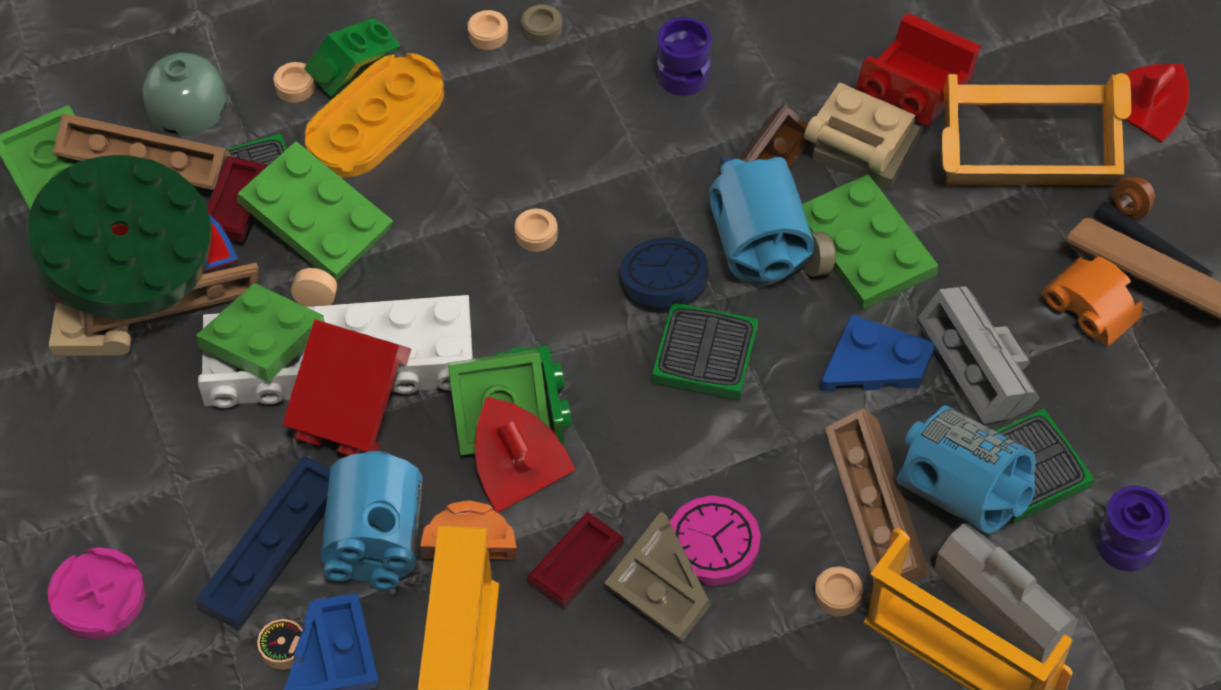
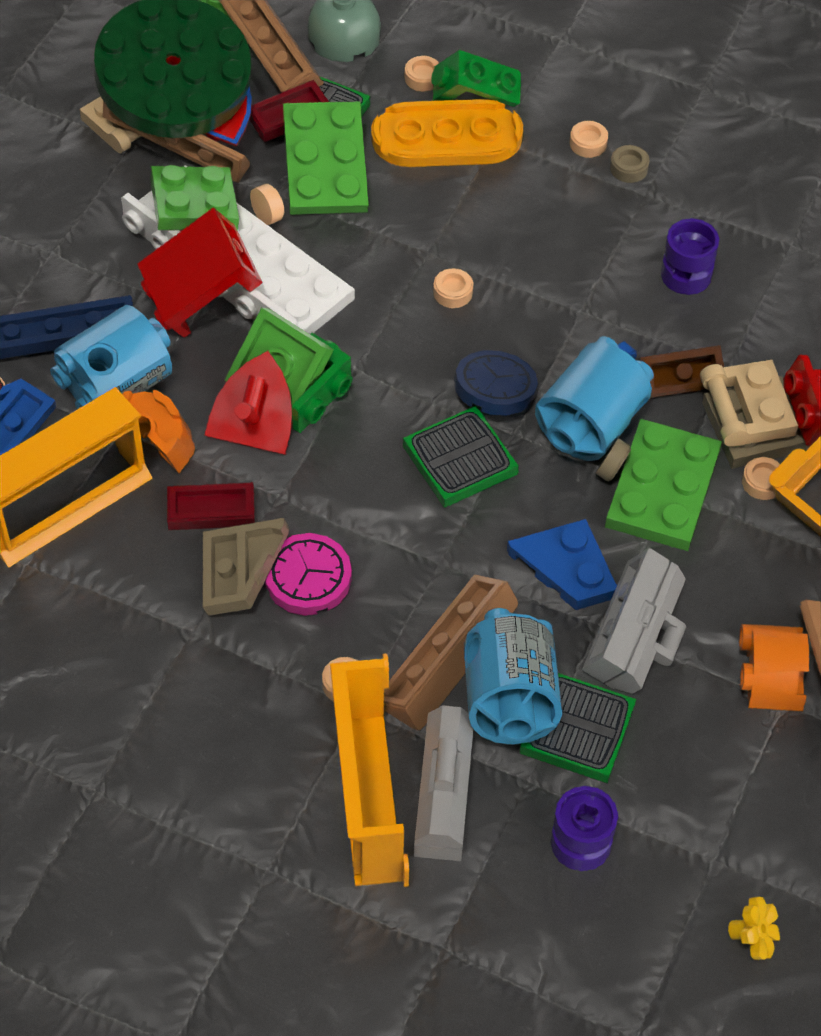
camera: 45 degrees right, 0 degrees up
none -> light nougat tile [742,457,780,500]

